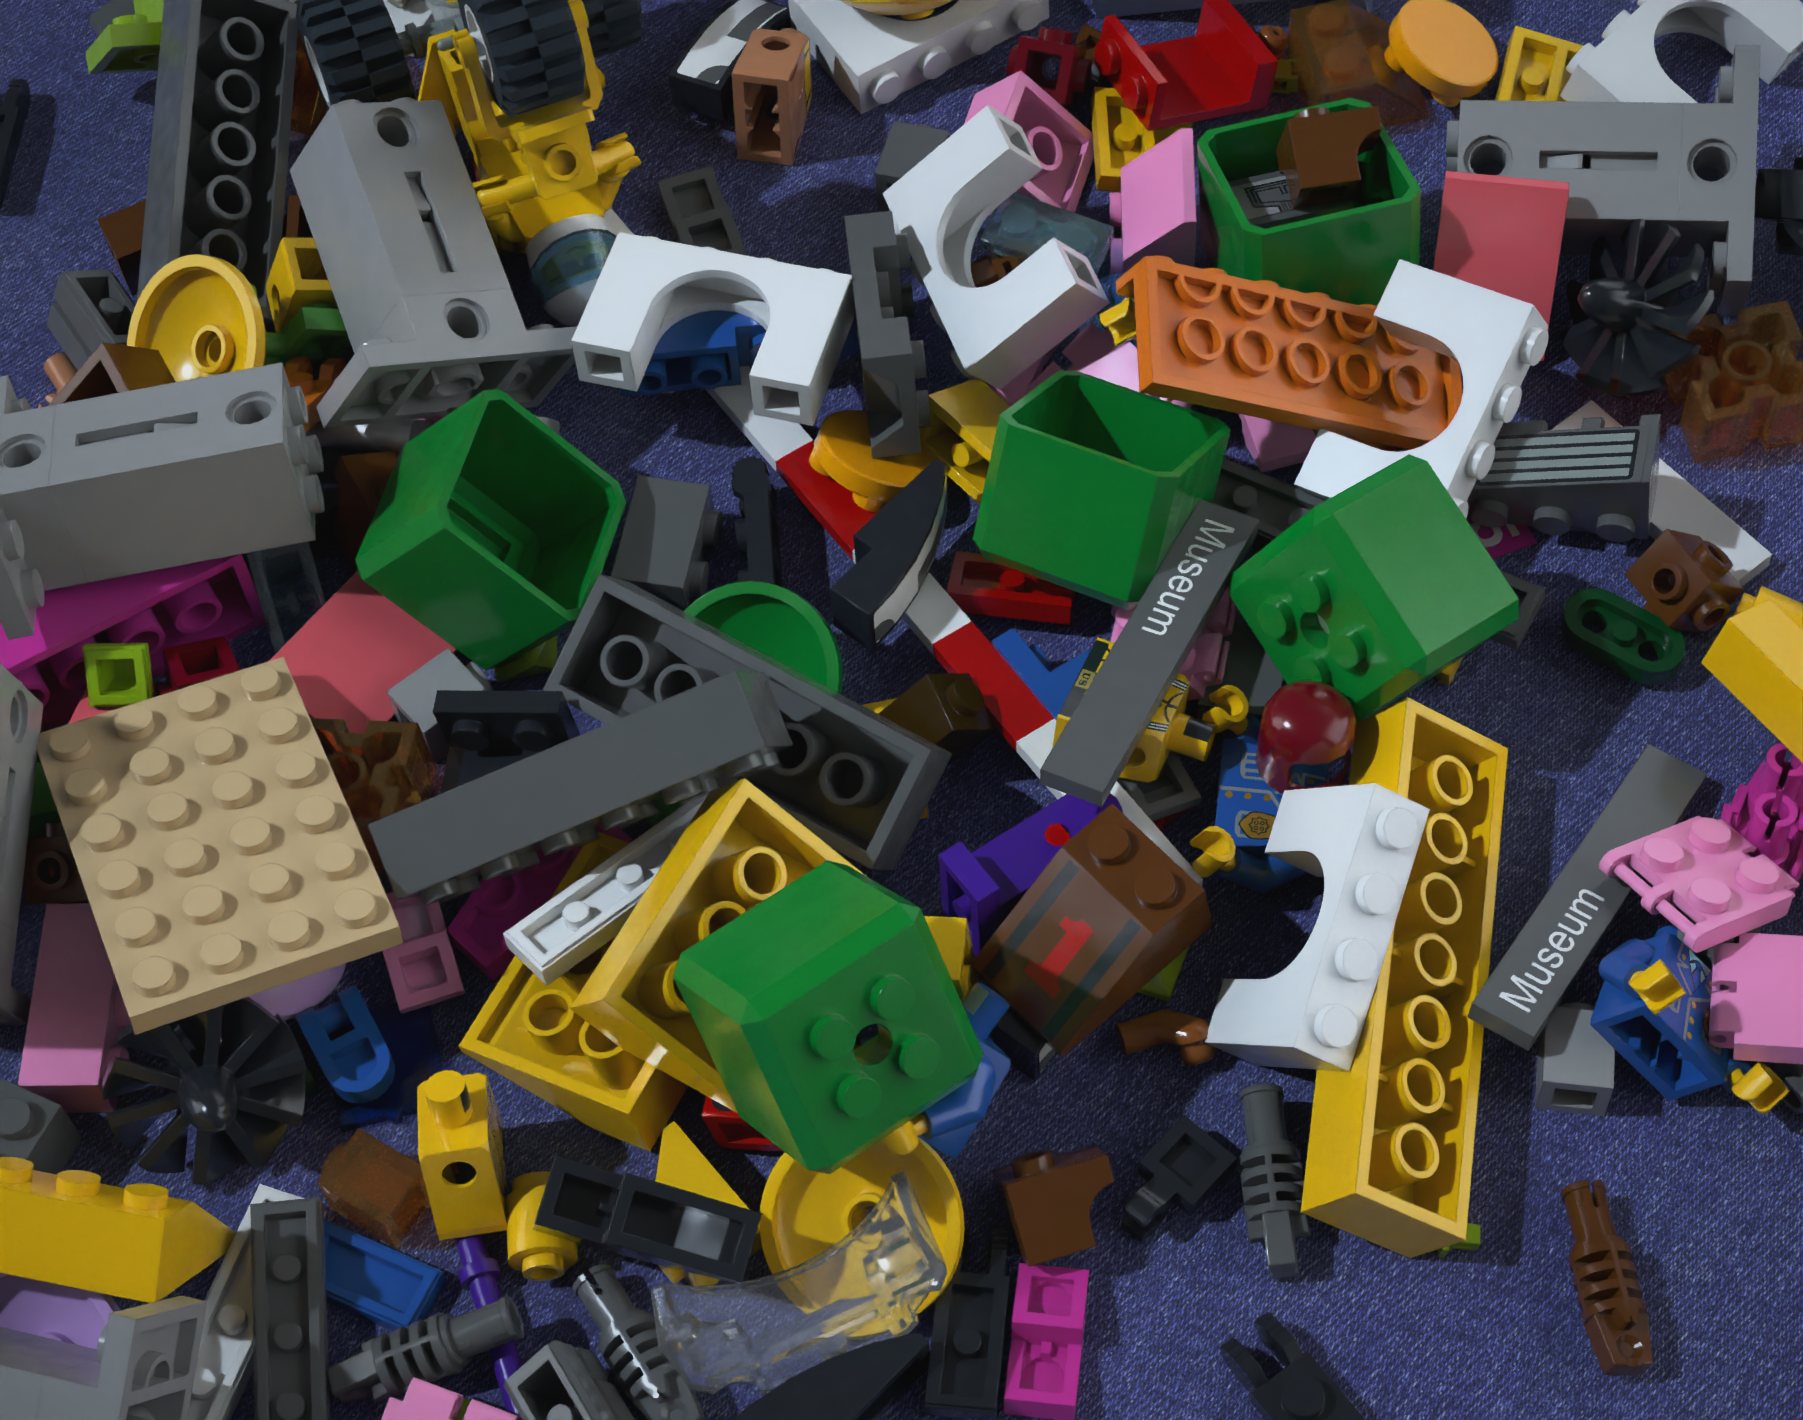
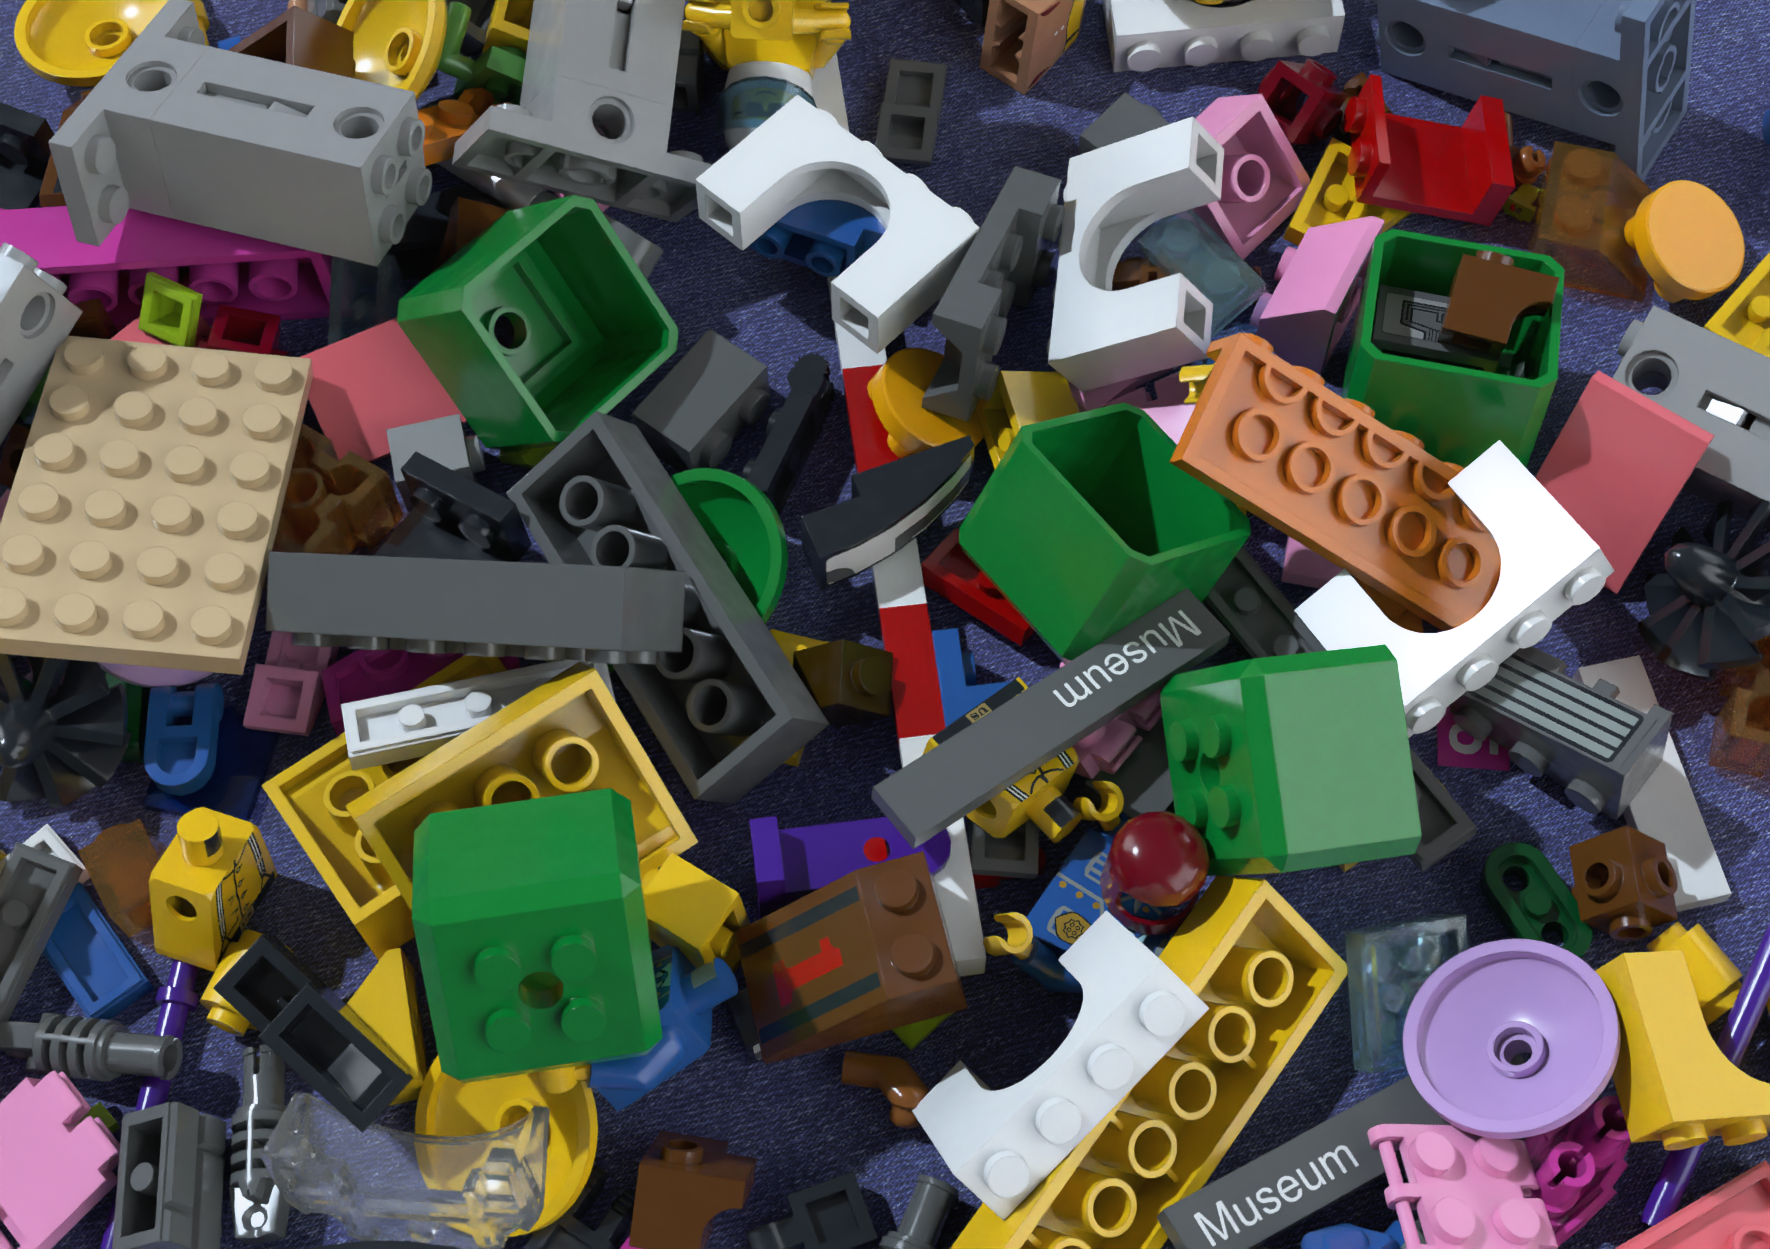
camera: 25 degrees right, 5 degrees up
none -> clear light blue plate [1345,912,1468,1074]
none -> lavender dish [1403,939,1621,1139]

